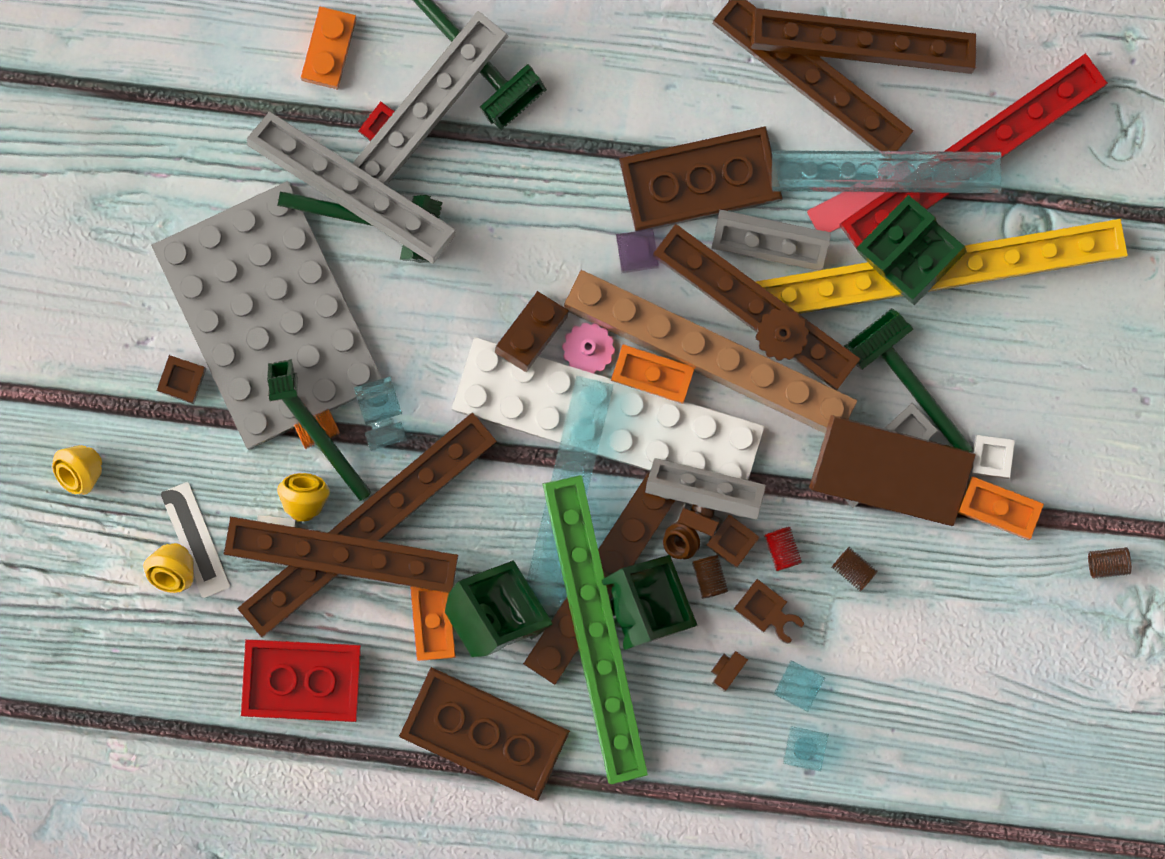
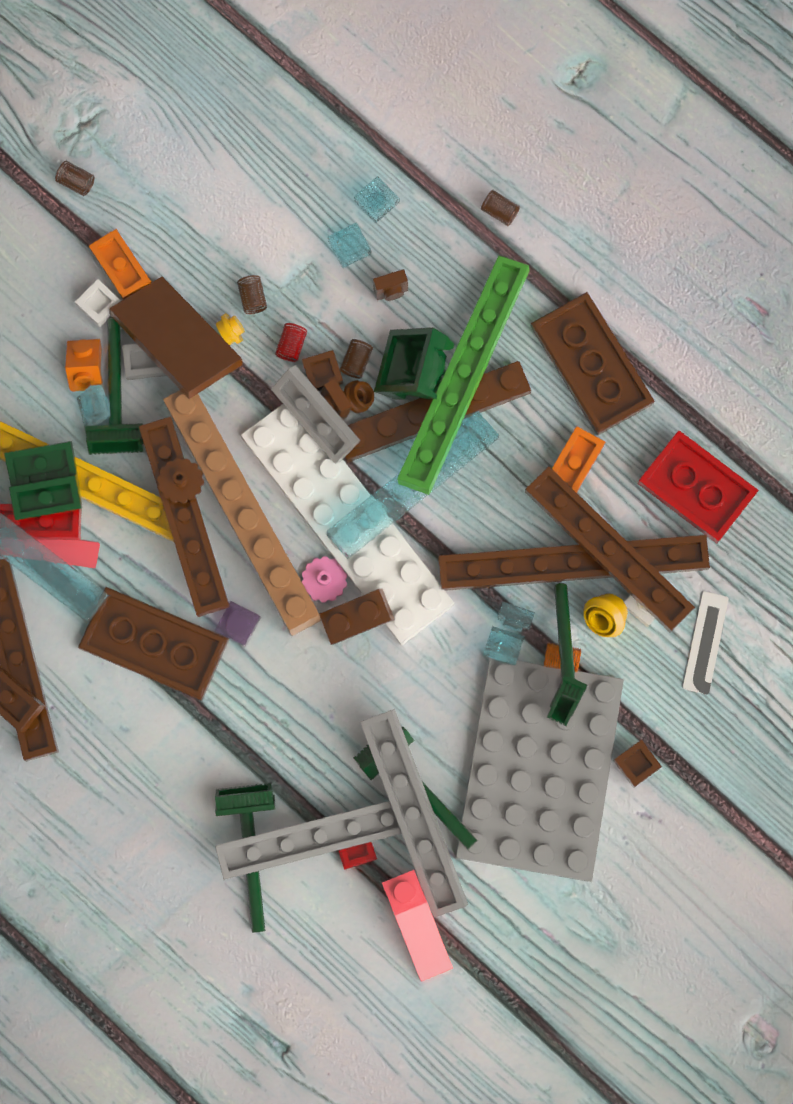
camera: 140 degrees left, 5 degrees down
yellow cone [52,445,102,495] -> none
yellow cone [143,543,194,593] -> none
orange plate [301,6,357,90] -> none
dark green brick [445,560,553,657] -> none
orange plate [611,344,695,404] -> none
light grey plate [712,210,831,271] -> none
reddish brown plate [733,579,804,644] -> none
none -> orange bracket [65,339,103,392]
none -> clear light blue plate [77,385,110,427]
none -> yellow plate [216,313,245,345]
none -> slope [382,870,453,981]
none -> reddish brown piece [481,189,520,226]

